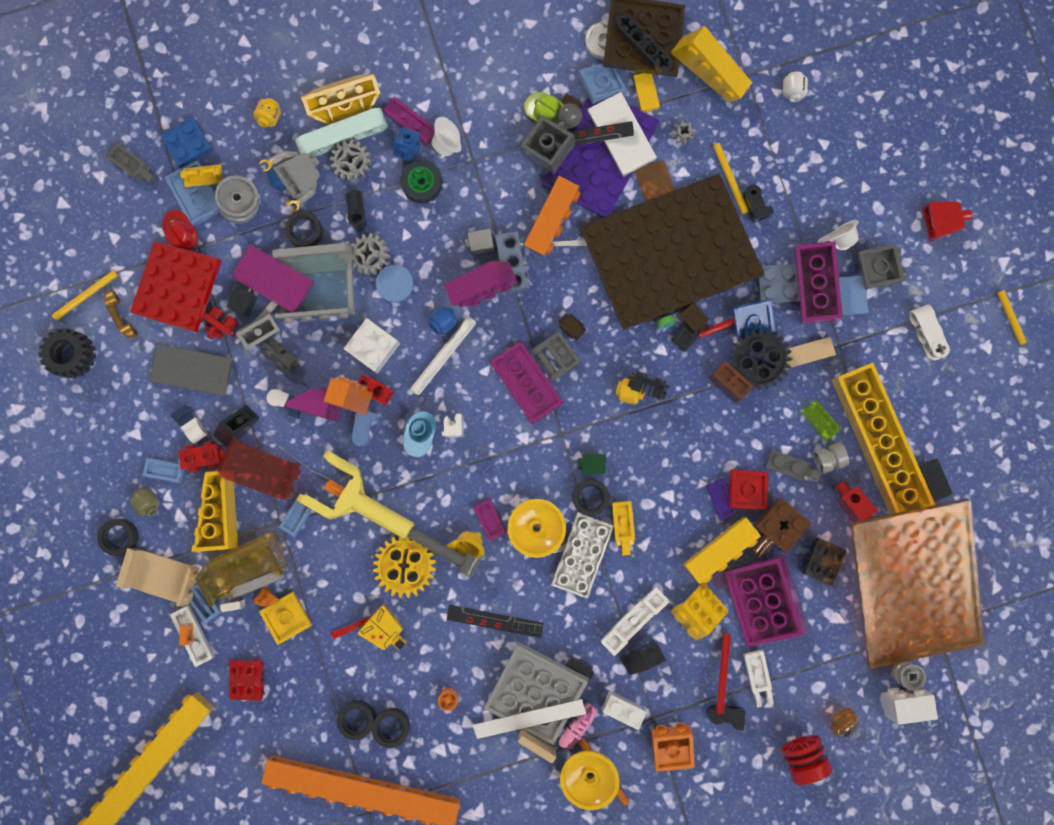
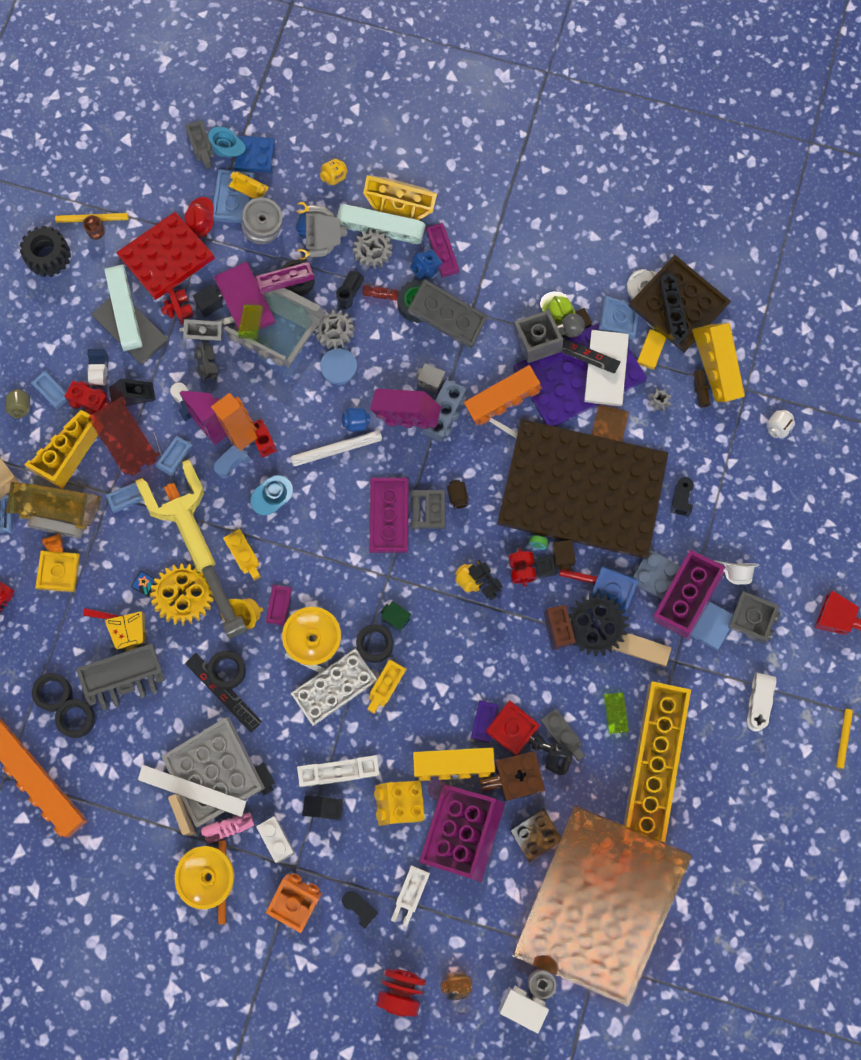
camera: 35 degrees right, 10 degrees down
pearl gold bar [104,290,138,339] -> none
white tile [220,599,246,612] -> none
white brick [344,318,400,374] -> none
white piece [432,117,461,159] -> none
orange wheel [438,688,459,711] -> none
white hinge [442,414,464,438] -> none
yellow bar [713,143,749,215] -> none
red bar [716,633,731,714] -> none
light grey wheel [813,442,849,474] -> none
red torso [835,480,878,526] -> none
black hinge [918,458,953,502] -> none
none -> dark grey hinge [76,643,165,711]
none -> copper wheel [83,215,105,240]
none -> light aqua beam [105,264,143,351]
none -> tile [130,571,156,597]
none -> medium blue tile [156,436,193,476]
none -> black tyre [207,651,246,690]
none -> dark azure piece [208,127,246,158]
none -> yellow hinge [223,528,261,581]
none -> clear neon green tile [238,304,263,339]
none -> magenta tile [255,262,314,294]
none -> clear red axle [362,285,398,301]
none -> dark grey tile [407,279,488,349]
none -> red wheel [508,548,537,587]
none -> black piece [529,734,572,775]
none -> dark brown axle [693,370,711,408]

